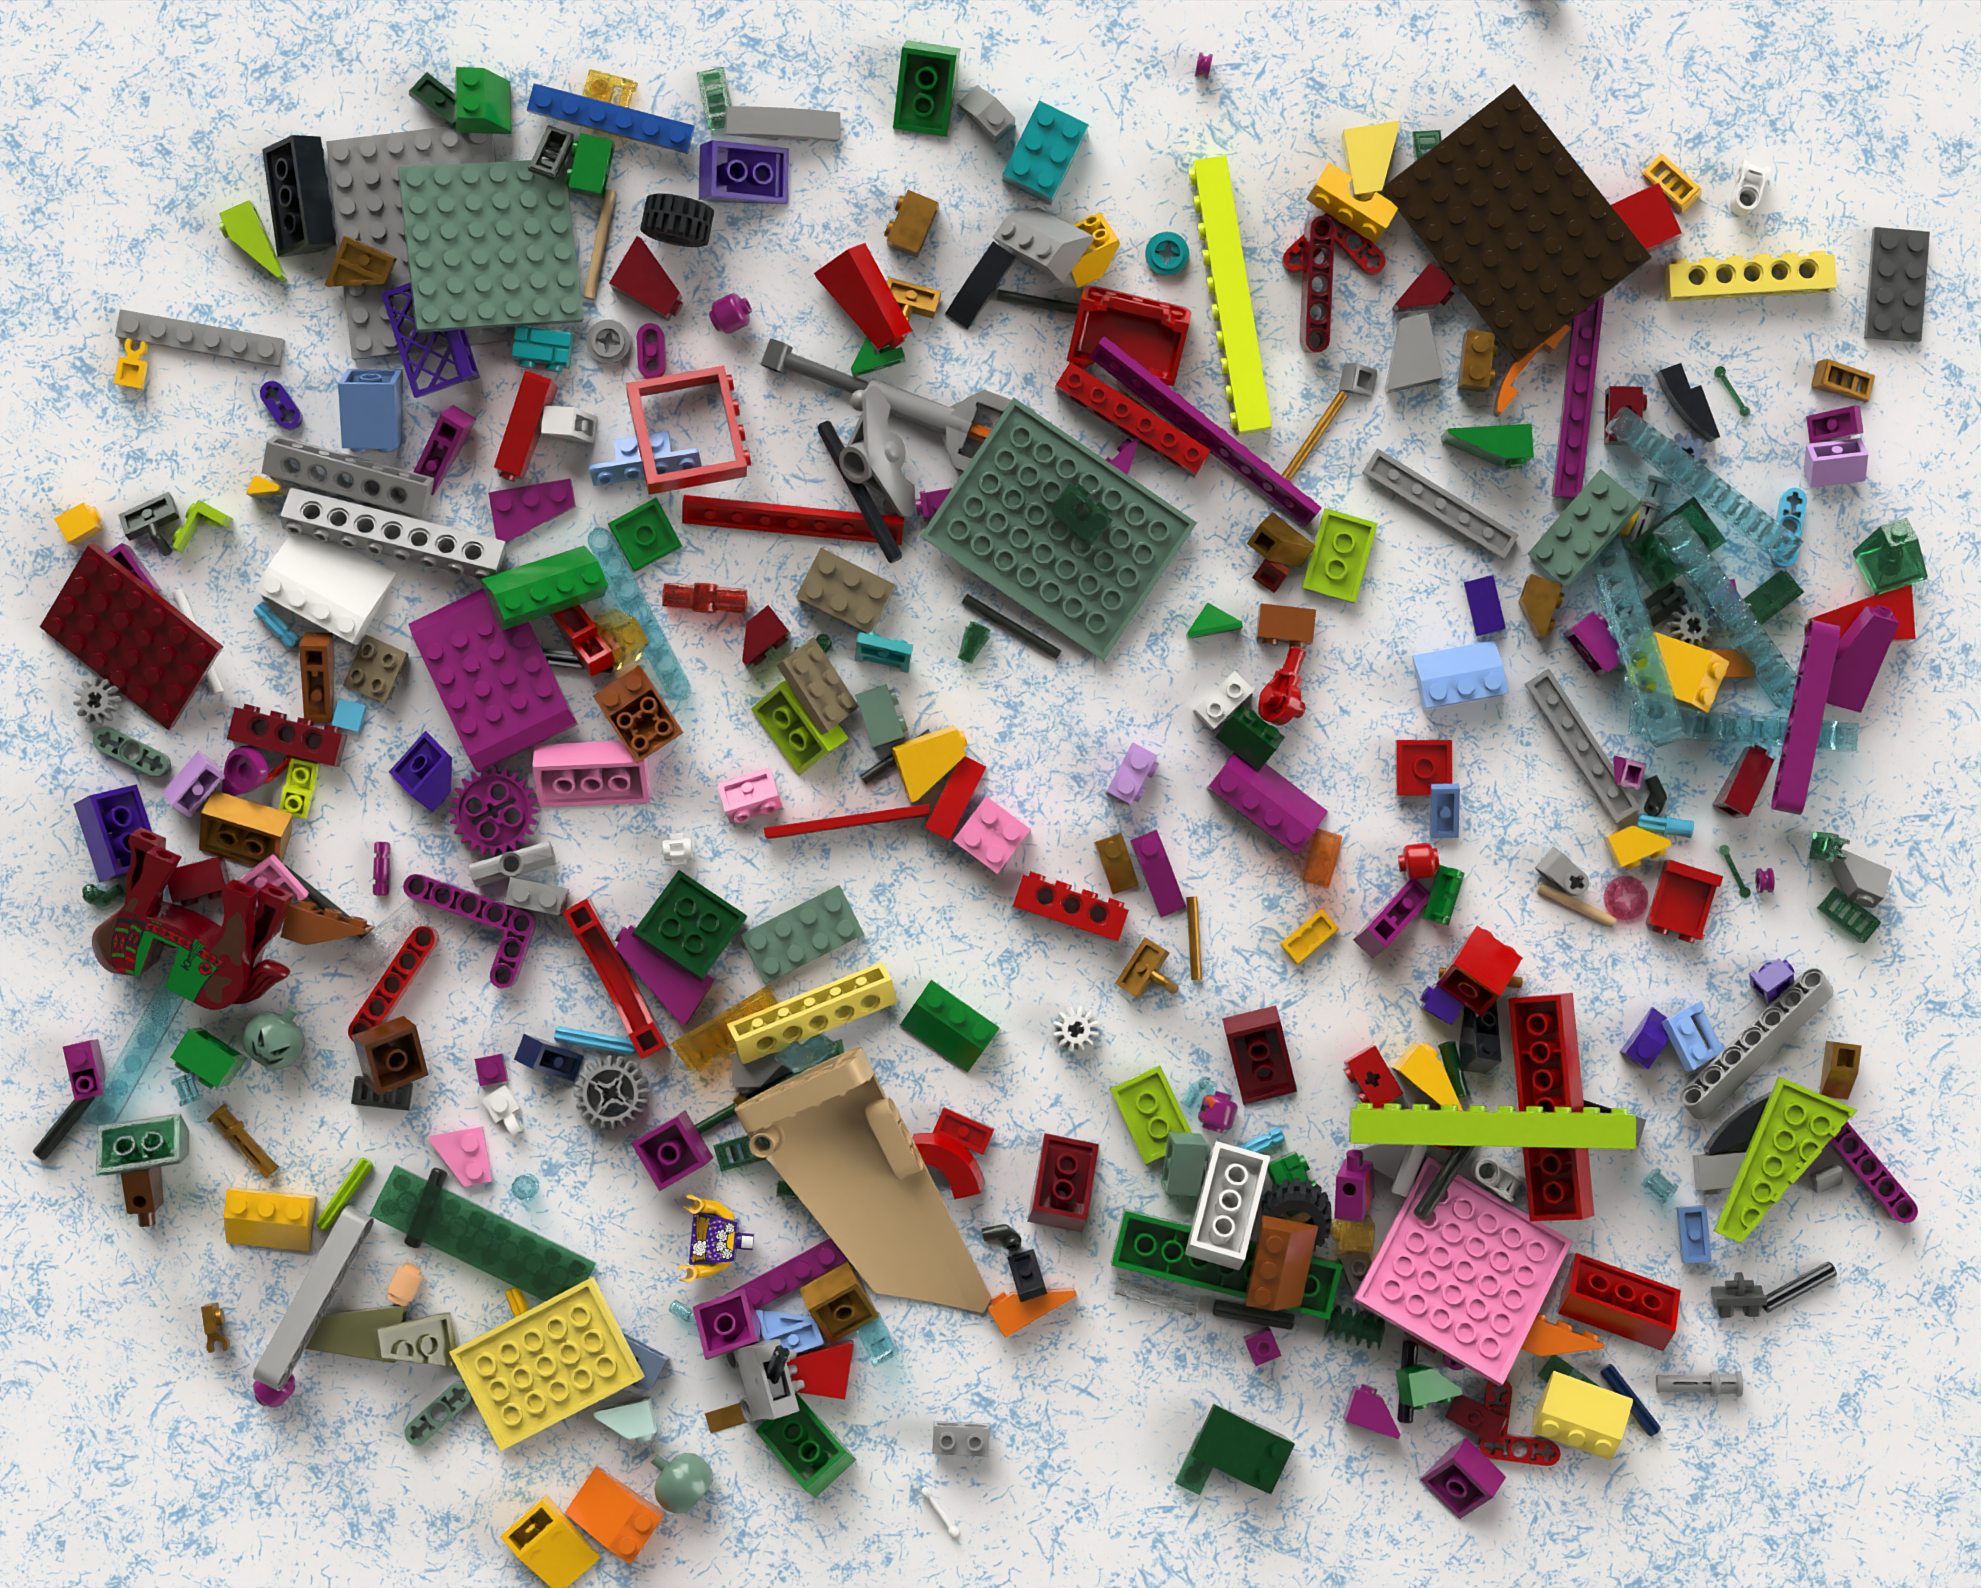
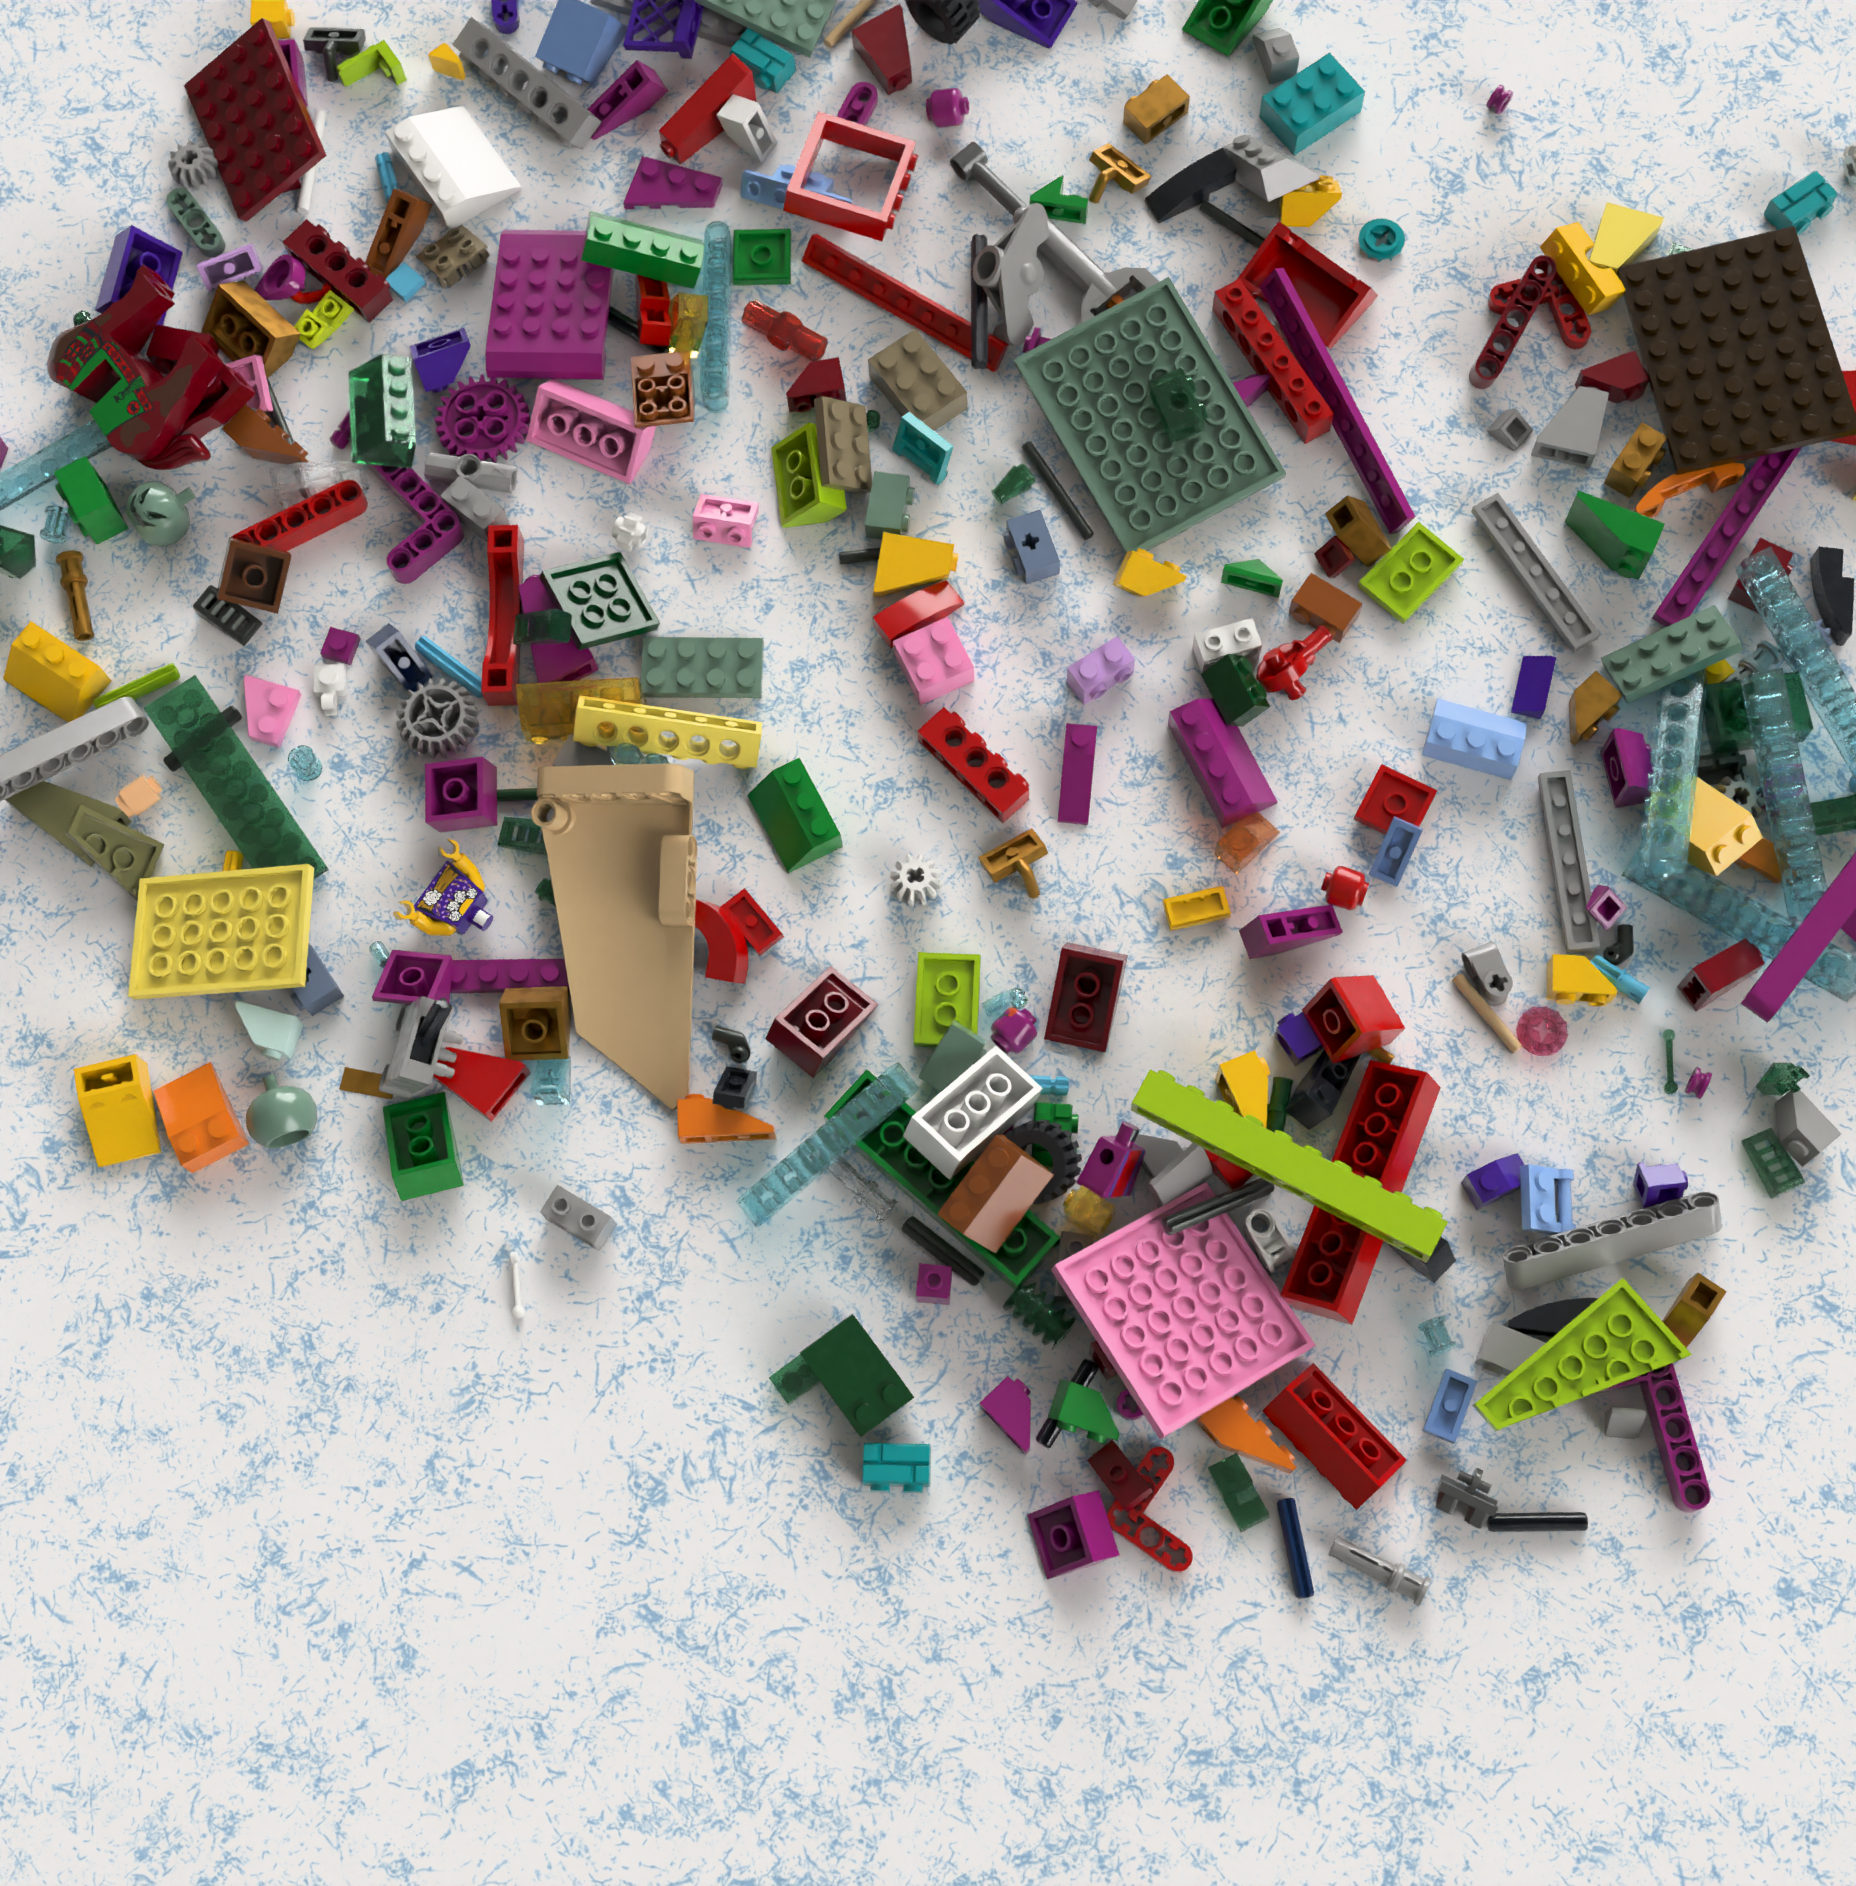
camera: 35 degrees right, 15 degrees down
light grey brick [280,487,506,581] -> none
sand green beam [405,1381,472,1446] -> none
light grey gear [586,320,631,364] -> none
light blue wing [756,1310,825,1354] -> none
red tile [764,804,931,839] -> none
red slope [814,243,913,349] -> none
pearl gold slope [1094,833,1139,894] -> none
pearl gold bar [1186,896,1202,980] -> none
neon yellow brick [1188,155,1272,436] -> none
pearl gold bar [1281,390,1349,481] -> none
red brick [1343,1045,1404,1109] -> none
green hinge [1423,865,1465,926] -> none
light yellow slope [1532,1371,1633,1460] -> none
red panel [1645,860,1723,944] -> none
none -> clear green slope [348,354,416,468]
none -> clear green slope [513,609,572,645]
none -> clear light blue beam [736,1062,919,1227]
none -> teal brick [863,1443,931,1493]
none -> sand blue brick [1003,510,1060,584]
none -> yellow slope [1112,548,1187,597]
none -> teal brick [1764,170,1837,235]

